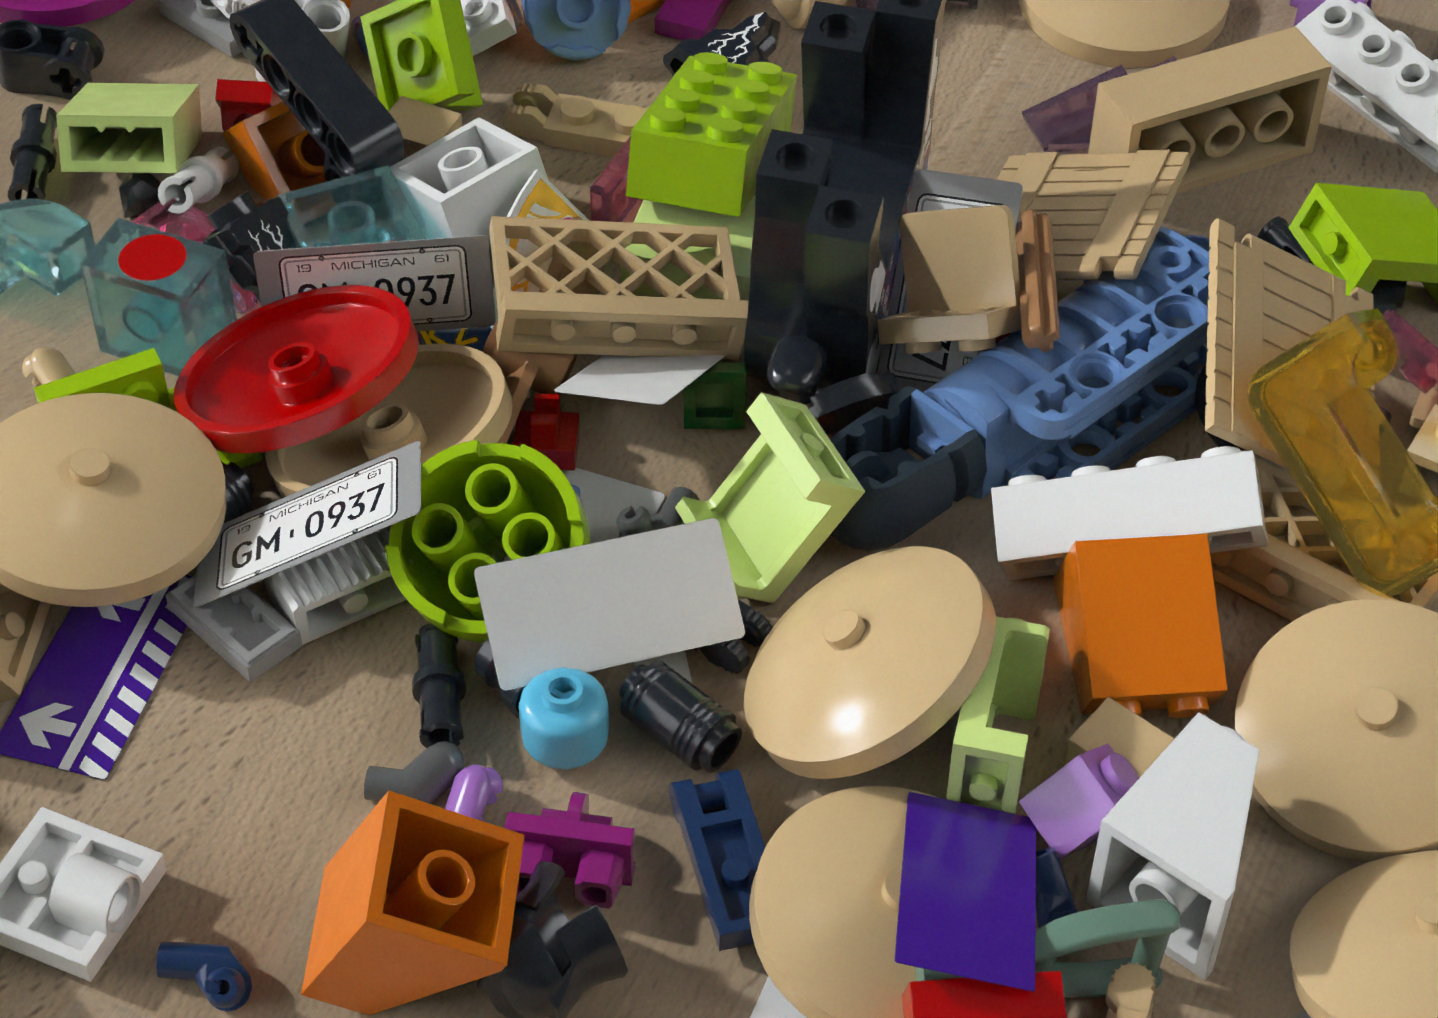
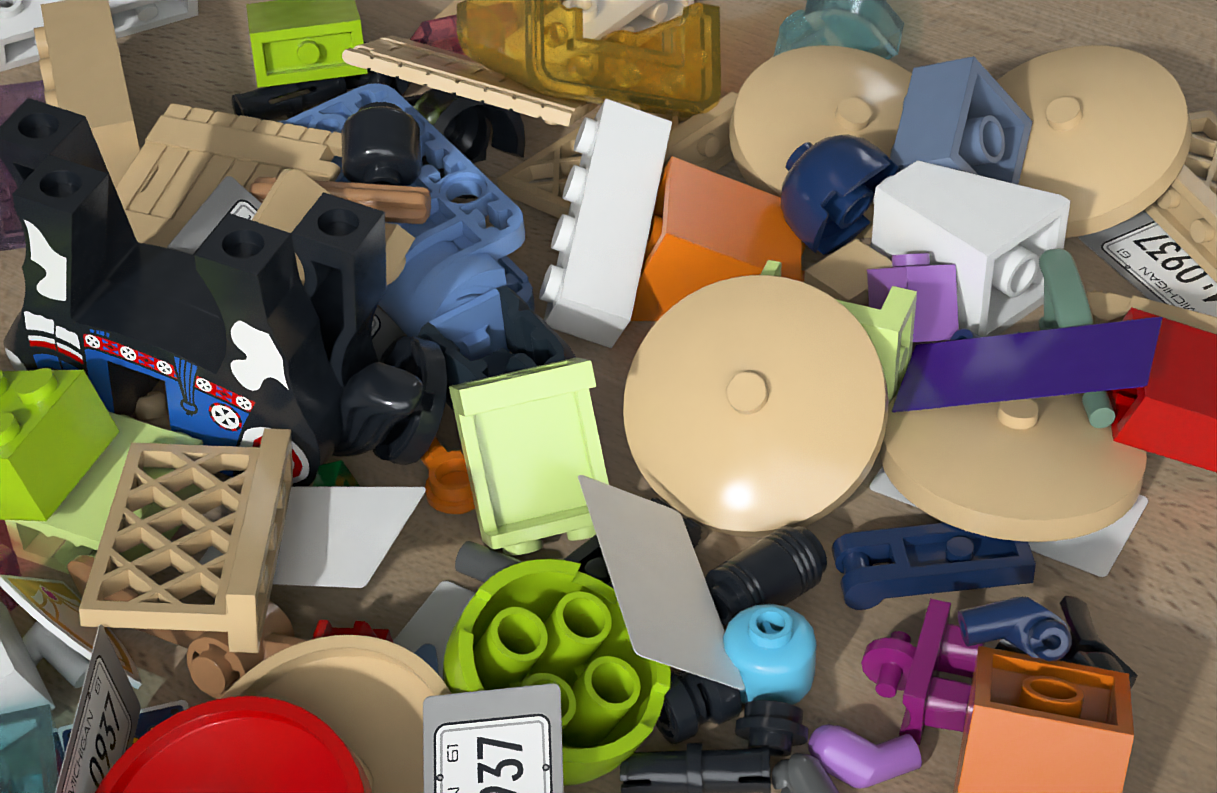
camera: 80 degrees left, 5 degrees down
none -> black head [341,102,421,186]
none -> black plate [735,700,809,757]
none -> dark blue cylinder [781,134,901,255]
none -> sand blue brick [890,56,1033,185]
none -> dark blue arm [958,596,1072,661]

